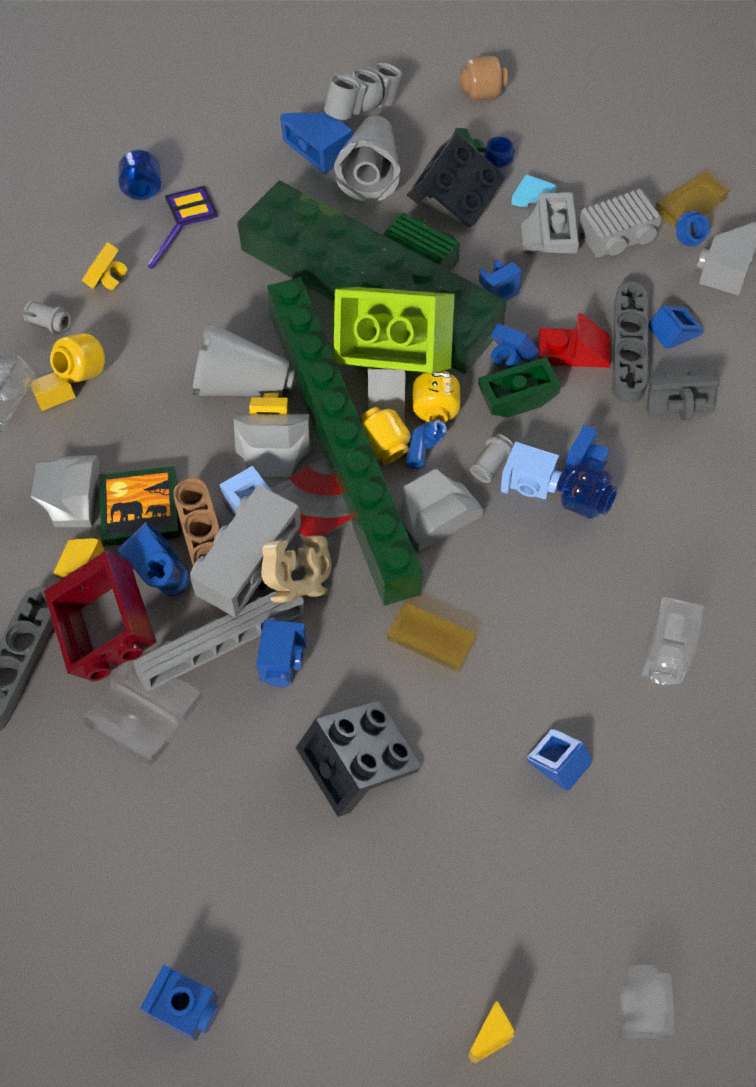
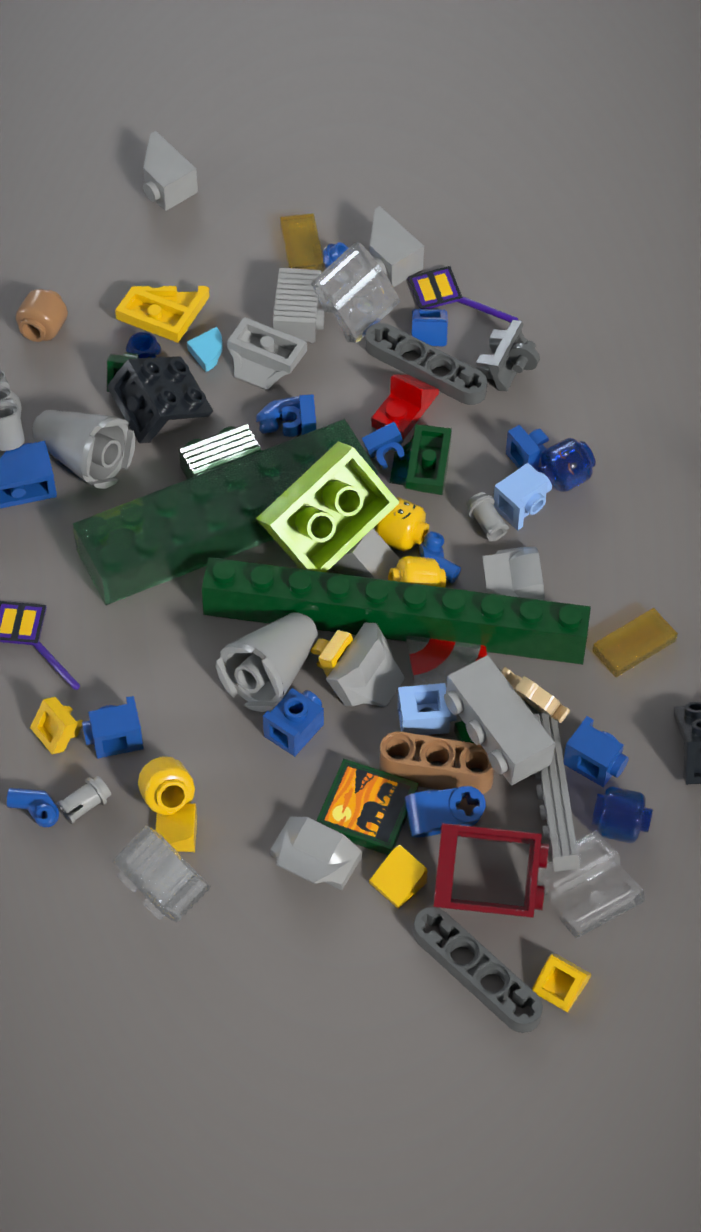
camera: 65 degrees left, 5 degrees down
none -> blue arm [7,788,59,827]
none -> blue brick [82,696,144,759]
none -> yellow wing [115,286,210,343]
none -> light grey slope [143,131,198,211]
none -> blue arm [256,396,299,434]
none -> blue brick [263,688,324,757]
none -> clear slope [311,242,401,343]
none -> piece [408,266,519,323]
none -> yellow slope [532,954,592,1012]
none -> clear blue head [591,786,653,843]

